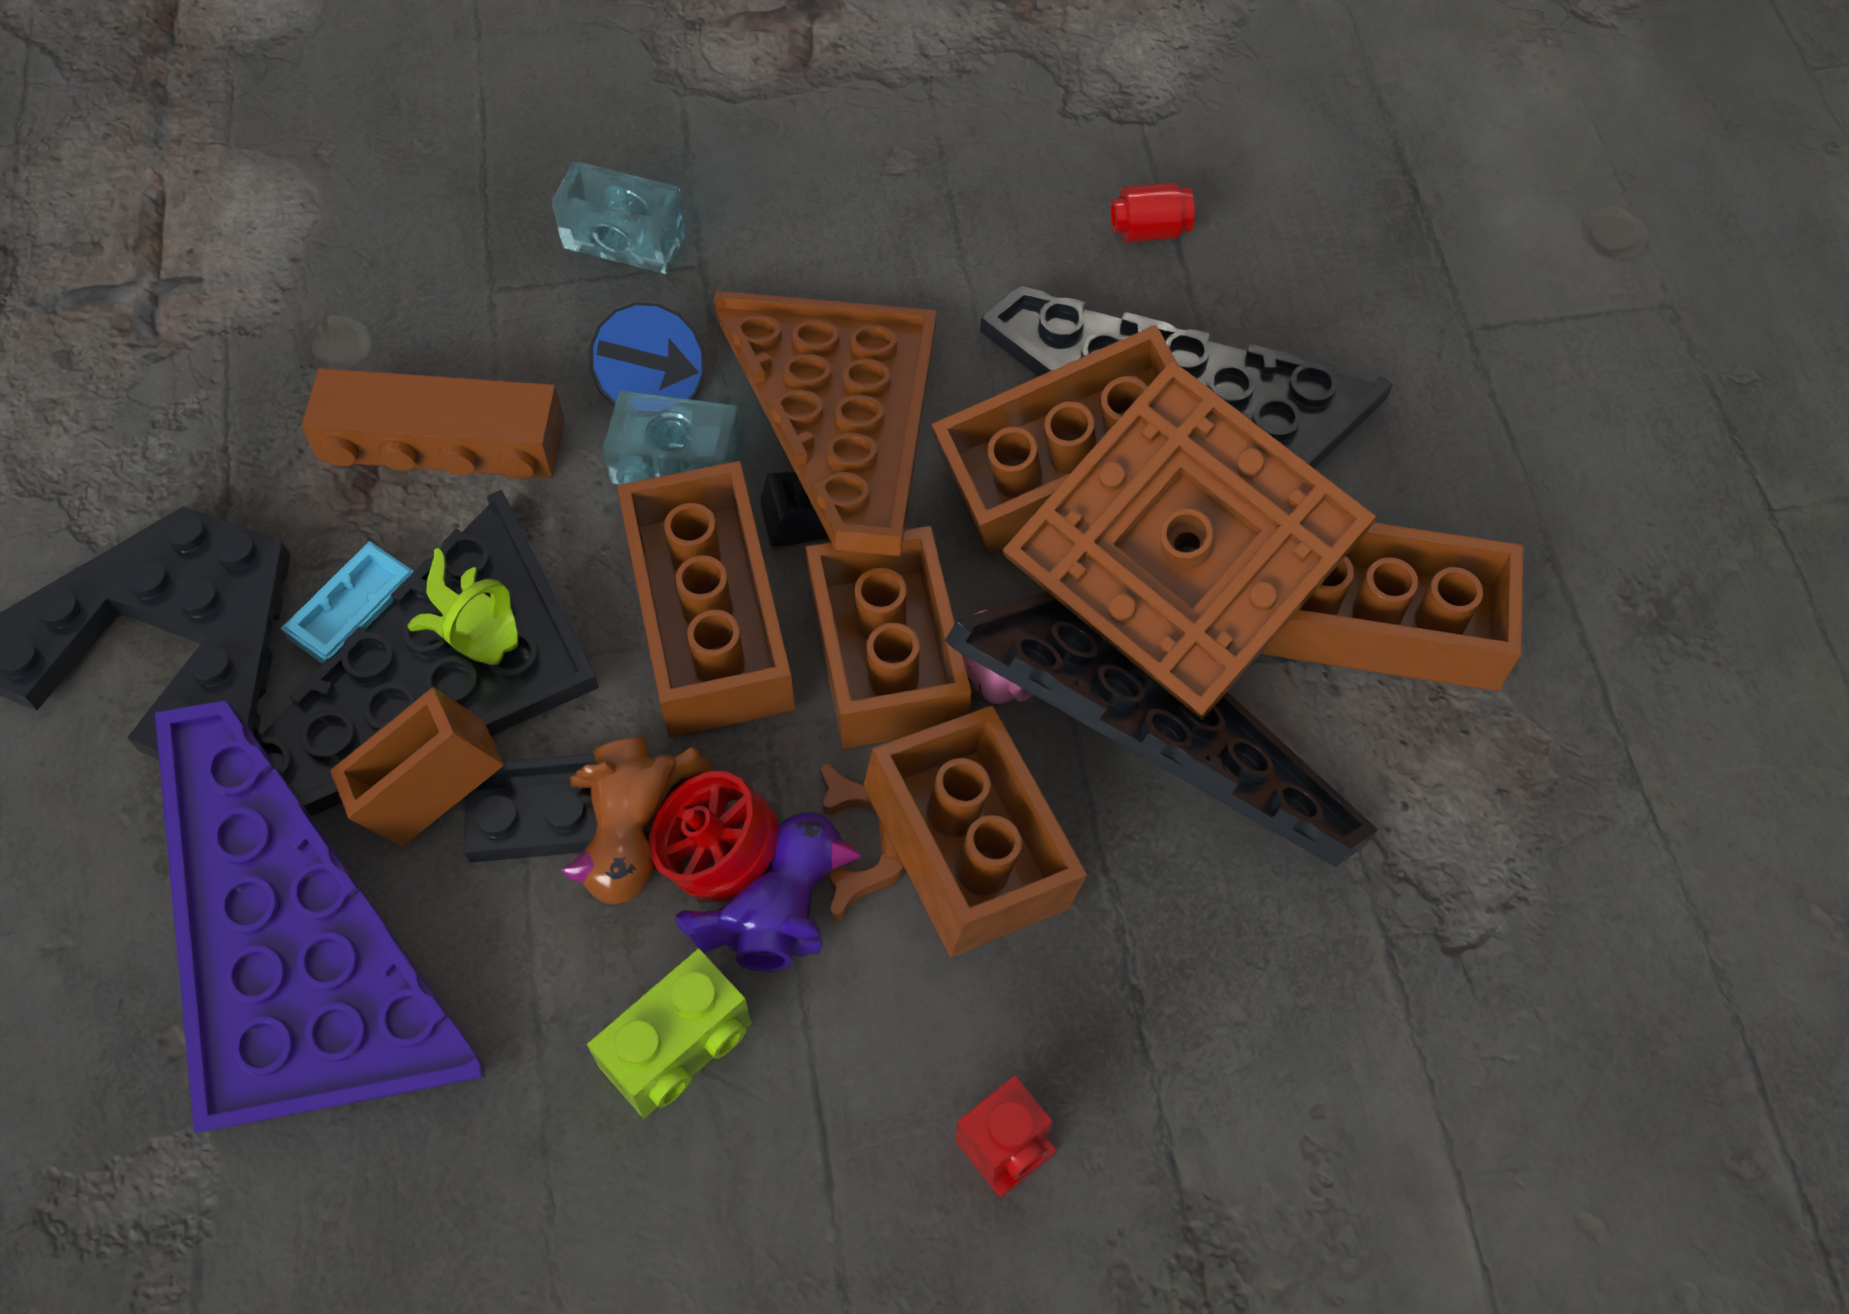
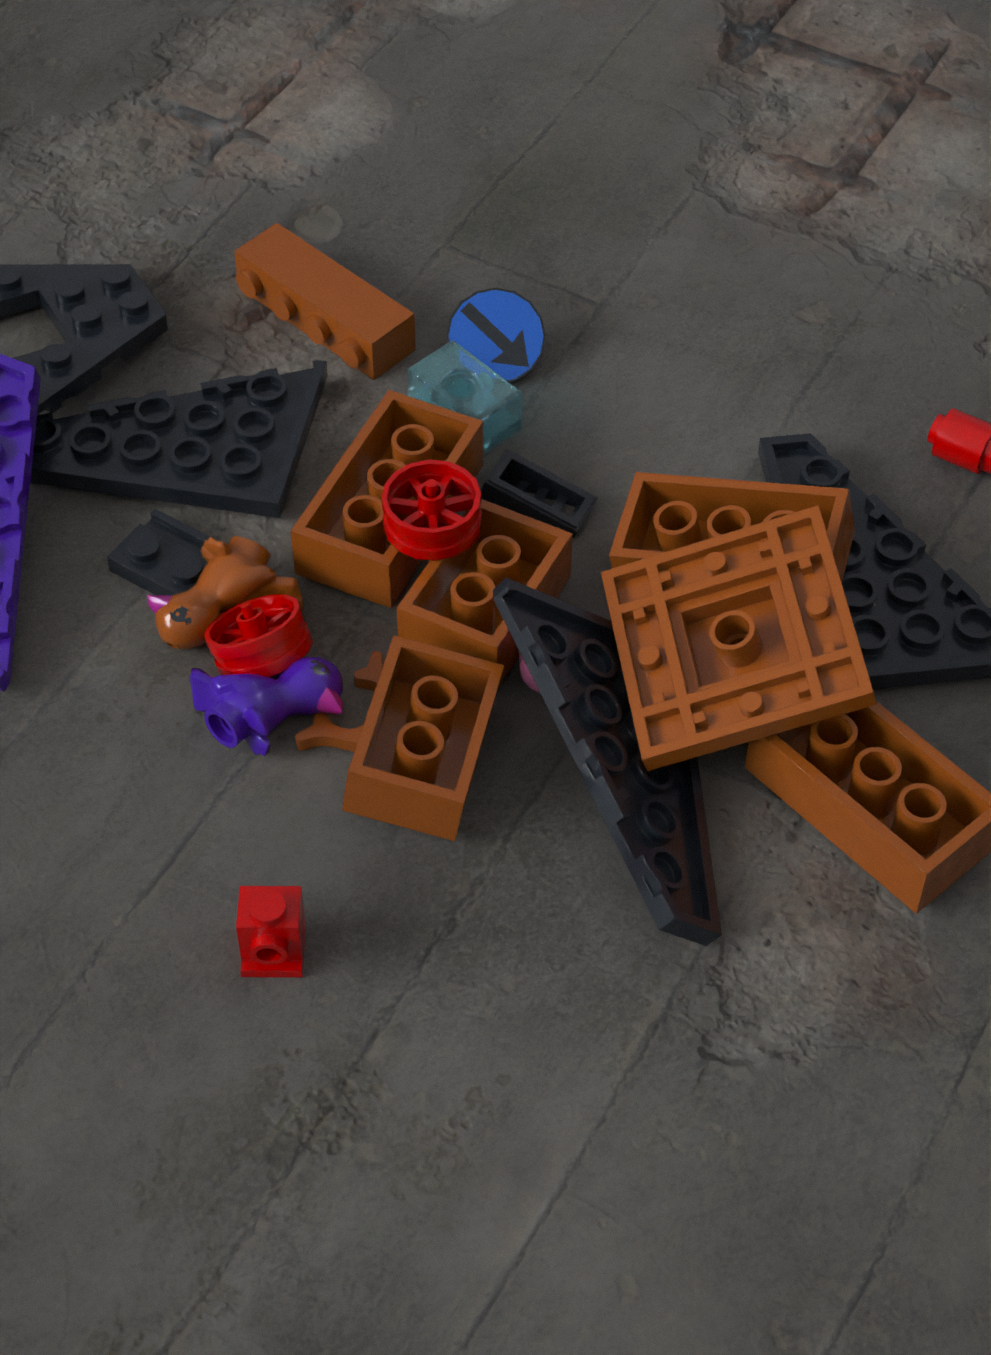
camera: 40 degrees right, 10 degrees down
medium azure plate [281,541,414,664] -> none
dark orange brick [330,687,504,847] -> none
lime piece [407,548,518,665] -> none
clear light blue brick [551,161,686,274] -> none
lime brick [586,948,752,1119] -> none
dark orange wing [714,291,937,556] -> none
none -> red wheel [381,459,482,561]

